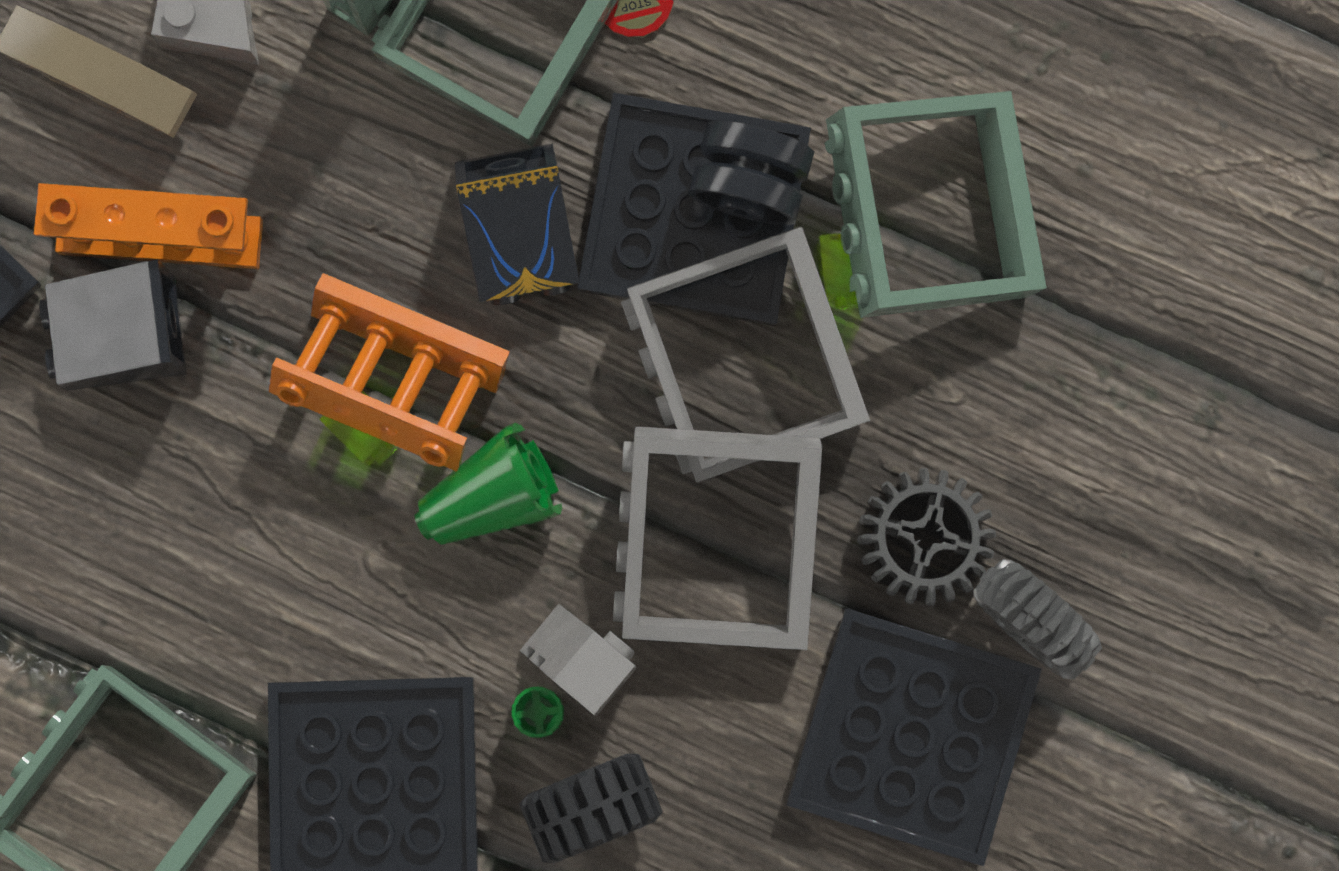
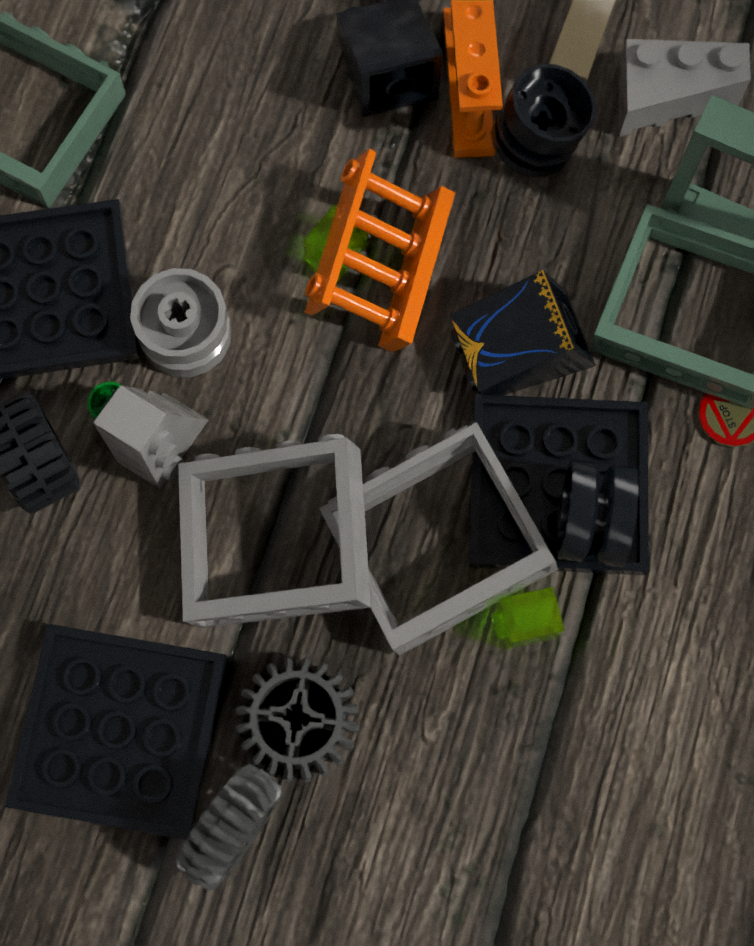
camera: 85 degrees right, 10 degrees down
green cone [414,422,563,545] -> none
sand green window [824,91,1047,318] -> none
none -> light grey wheel [130,268,232,377]
none -> black wheel [491,64,597,177]

